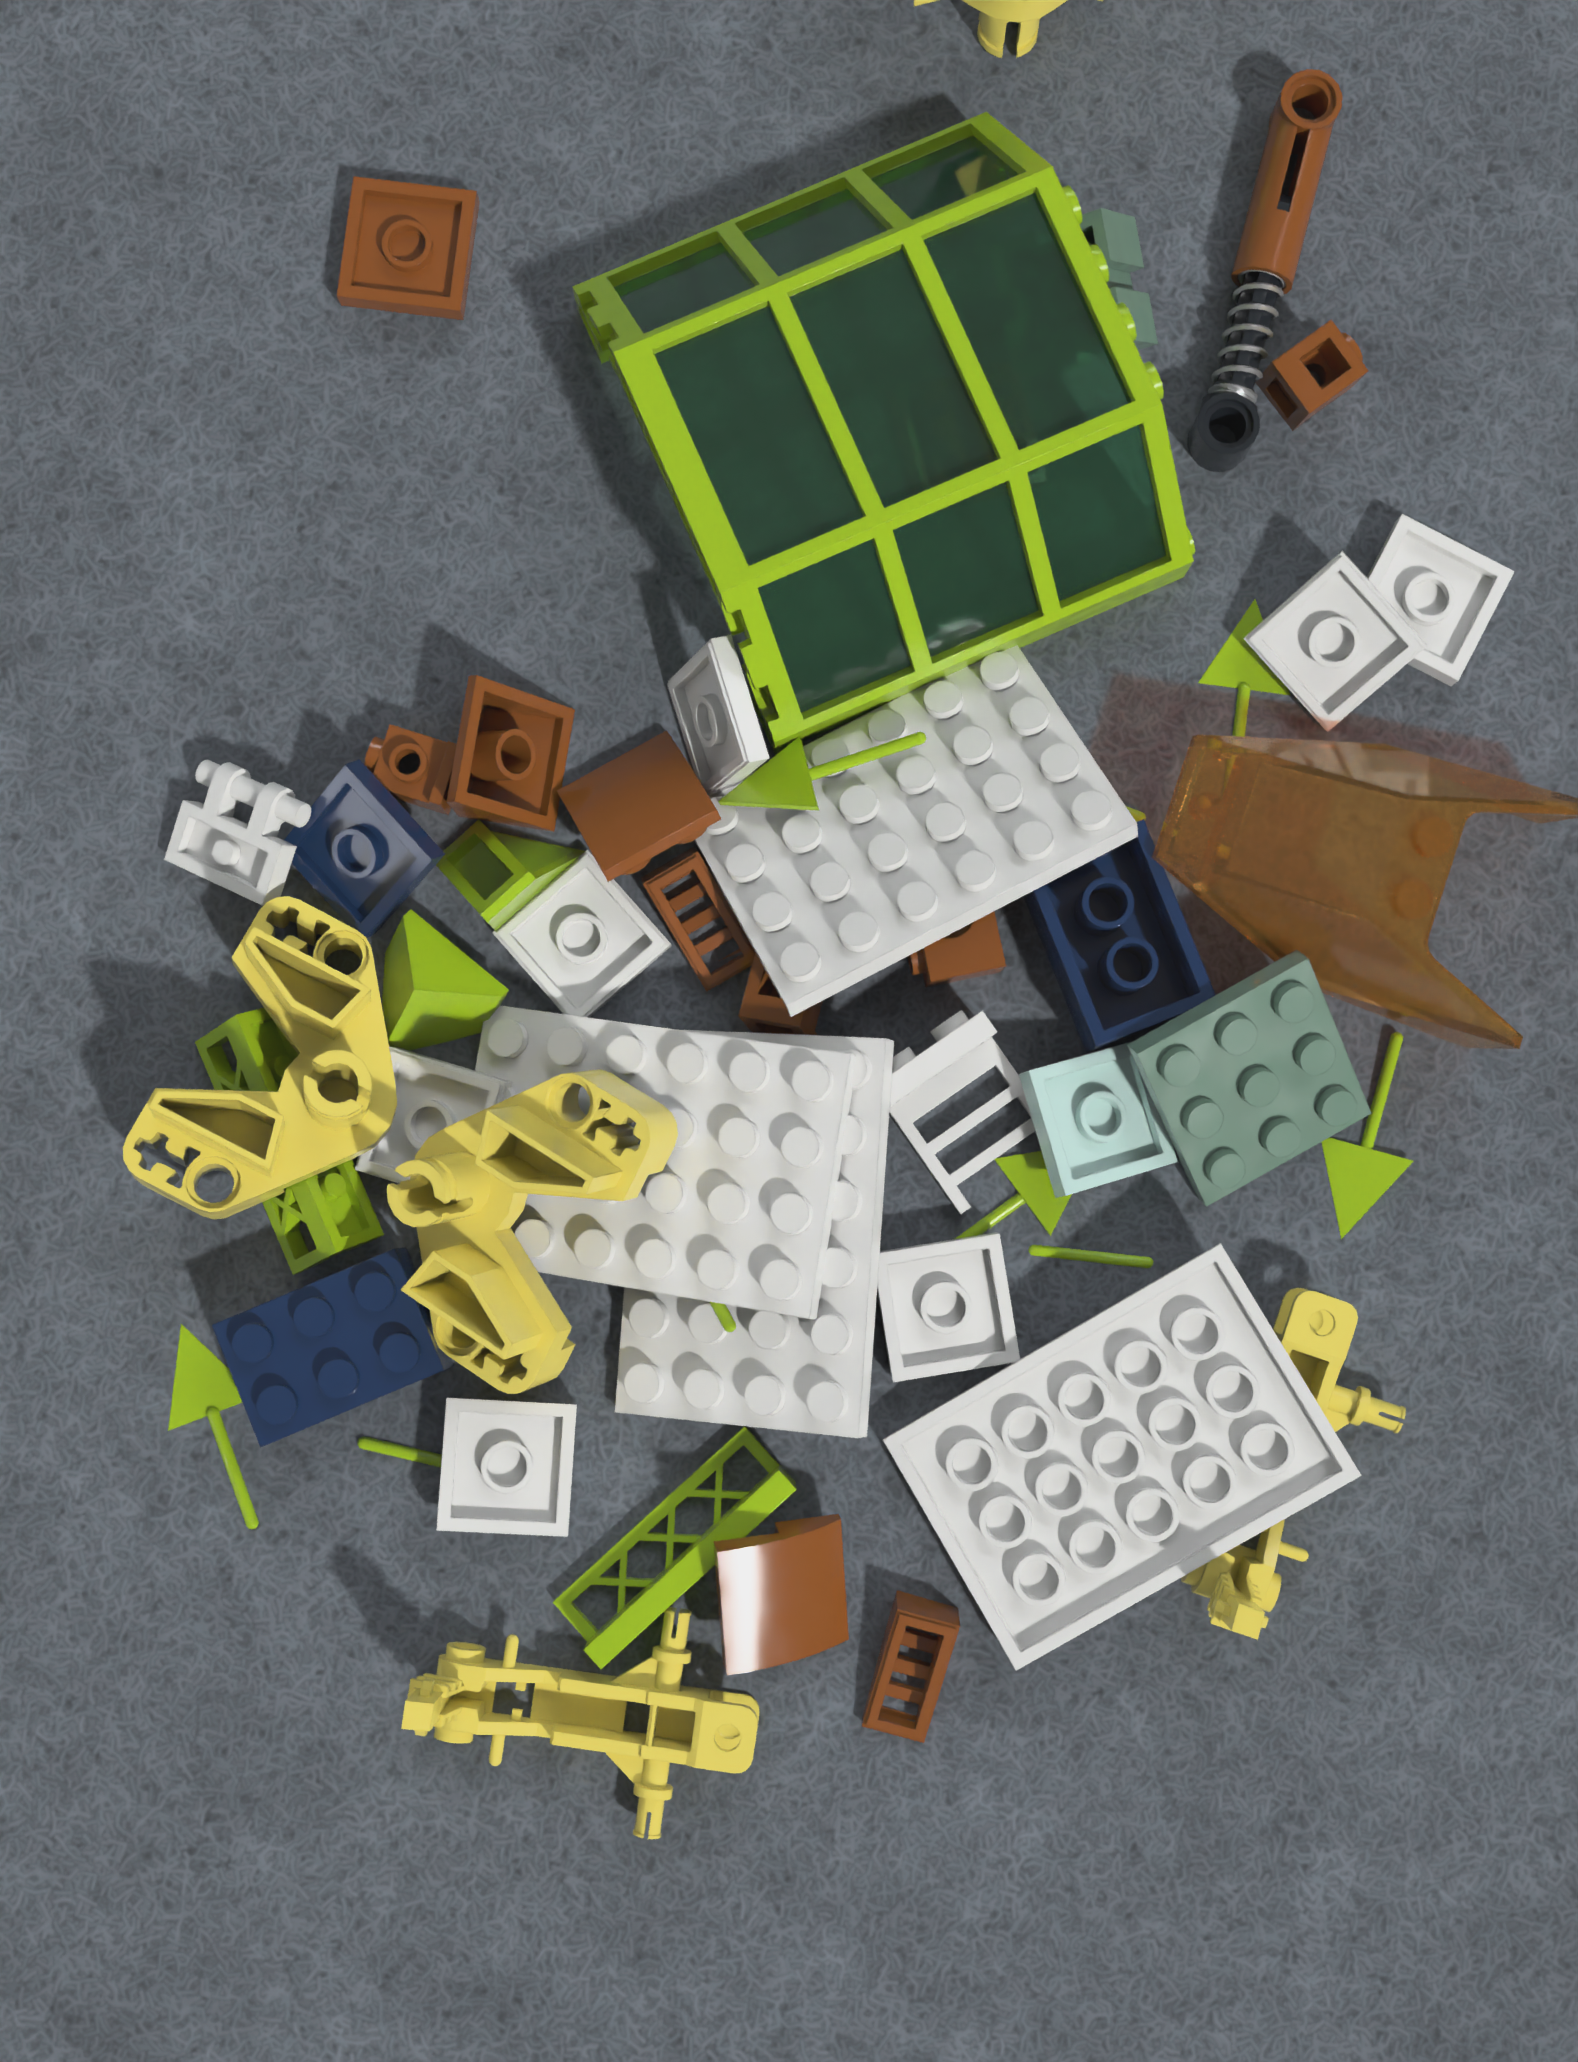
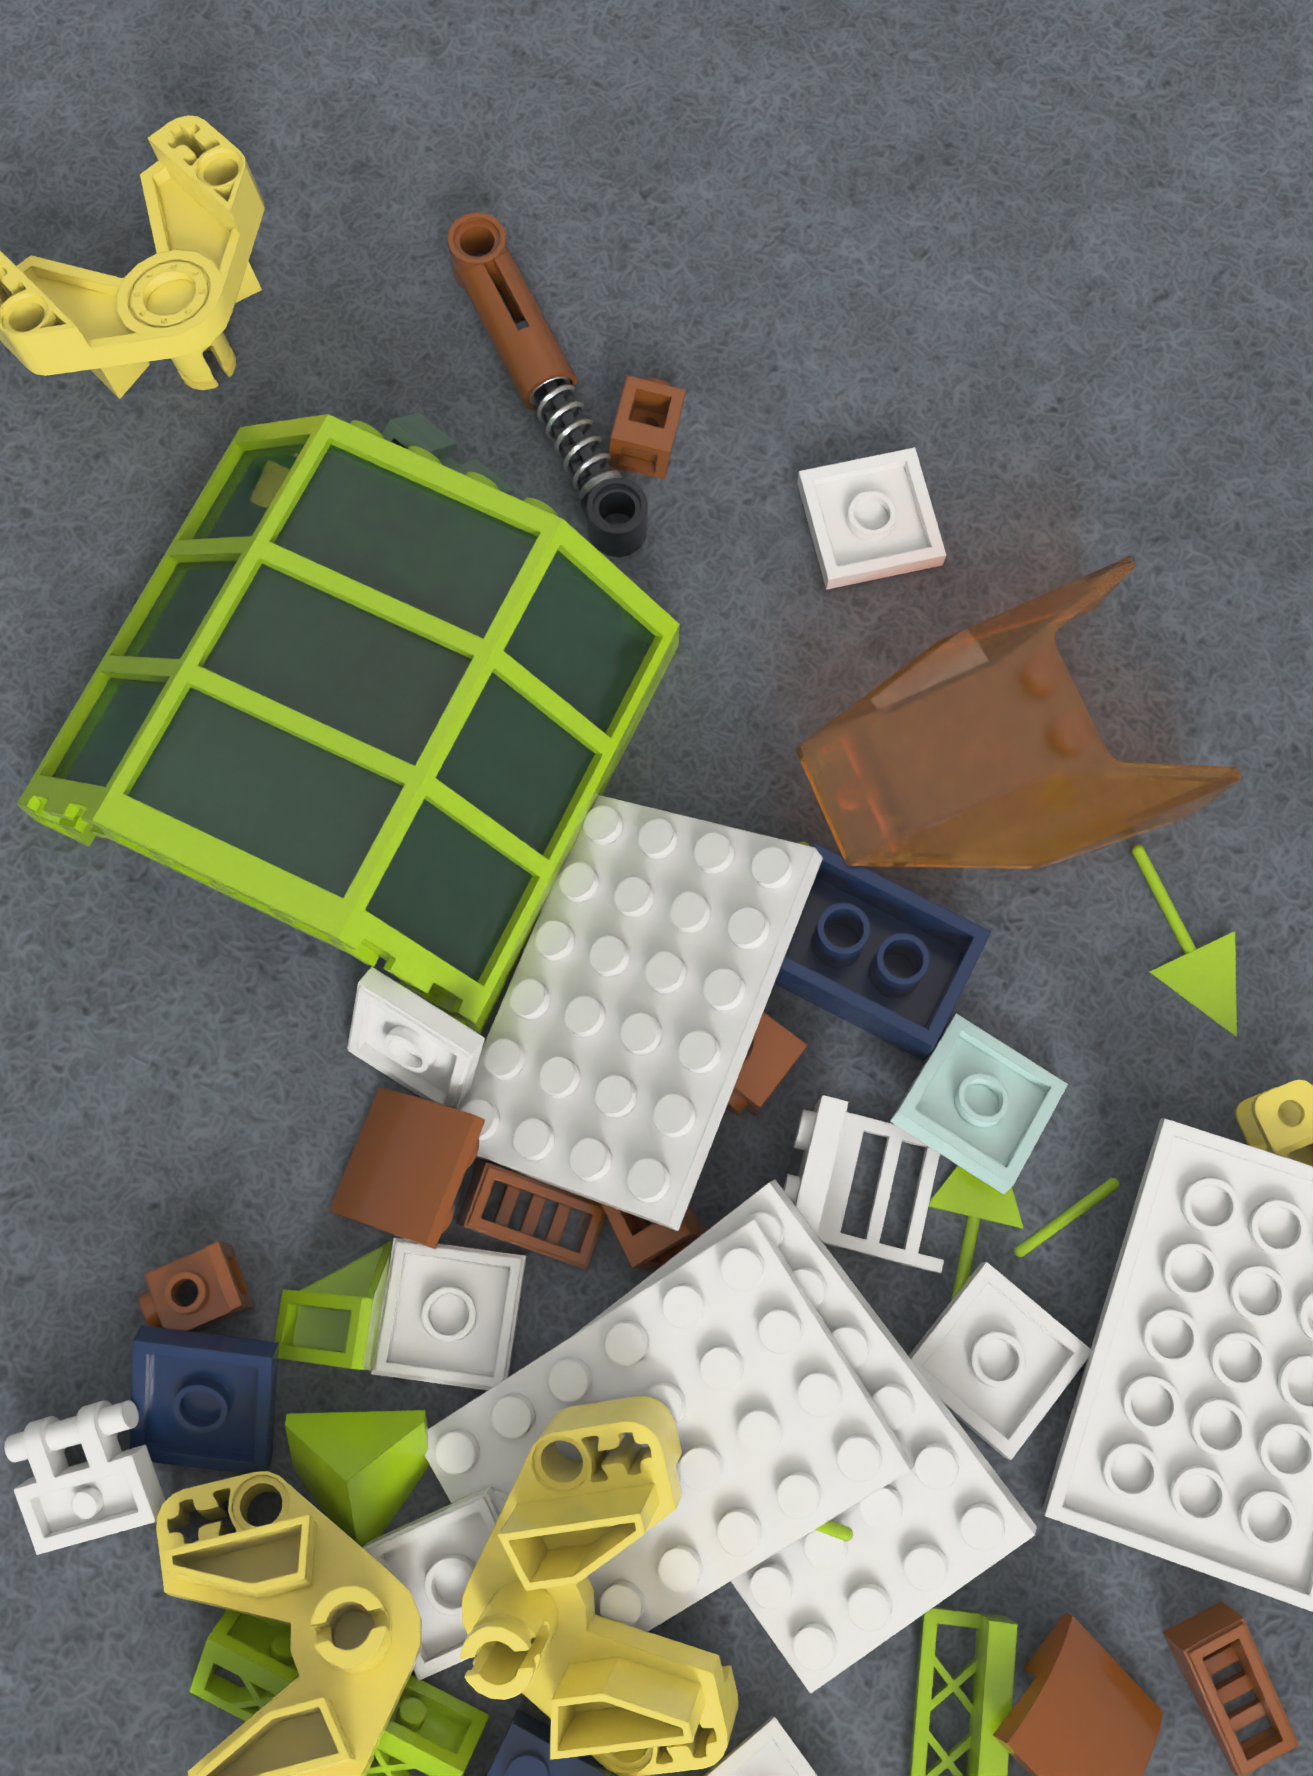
camera: 40 degrees left, 10 degrees down
dark orange slope [447,675,575,832] -> none
lime piece [718,732,926,811] -> none
sand green plate [1128,950,1372,1207] -> none
lime piece [1198,599,1290,805] -> none
white tile [1244,550,1427,732] -> none

